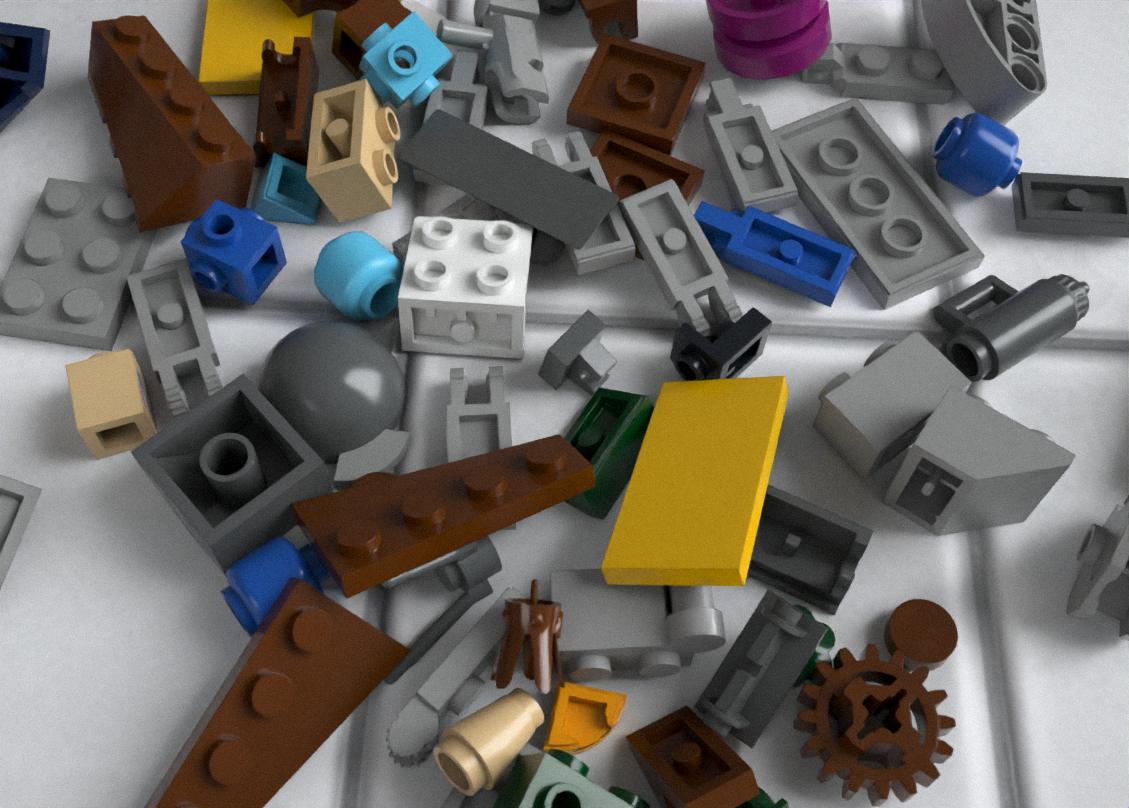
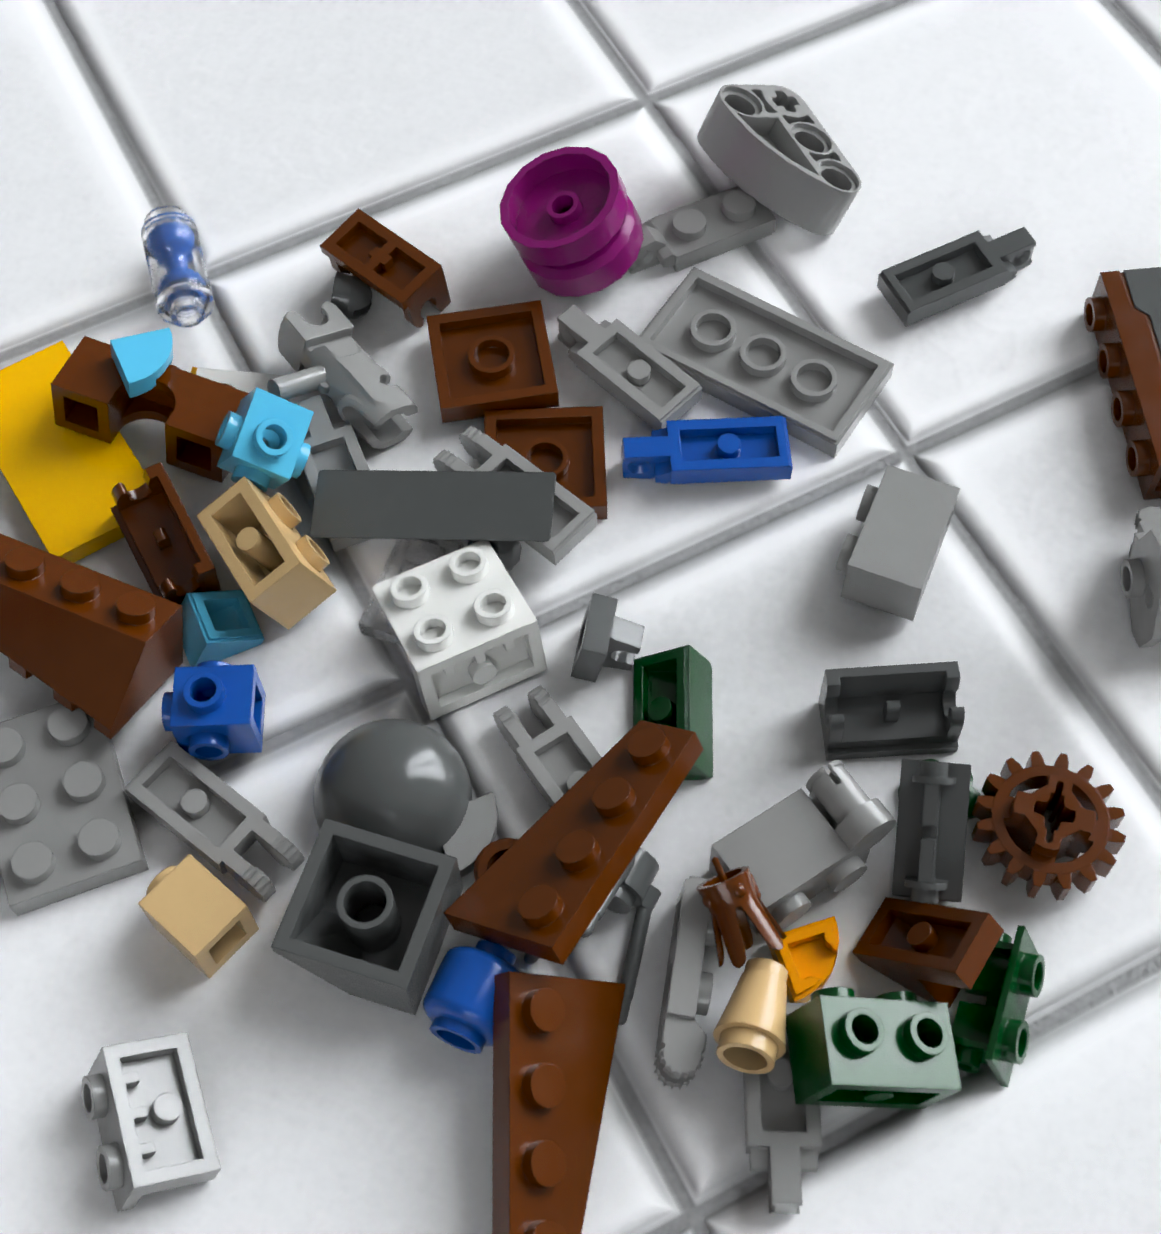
camera: 25 degrees left, 0 degrees up
medium azure head [314,231,404,321] -> none
yellow tile [601,376,789,586] -> none
light grey hinge [618,179,743,341] -> none
black bracket [670,307,772,381] -> none
light grey slope [881,385,1076,536] -> none
reddish brown tile [884,599,958,671] -> none
blue head [931,112,1022,197] -> none
dark grey piece [933,274,1090,382] -> none

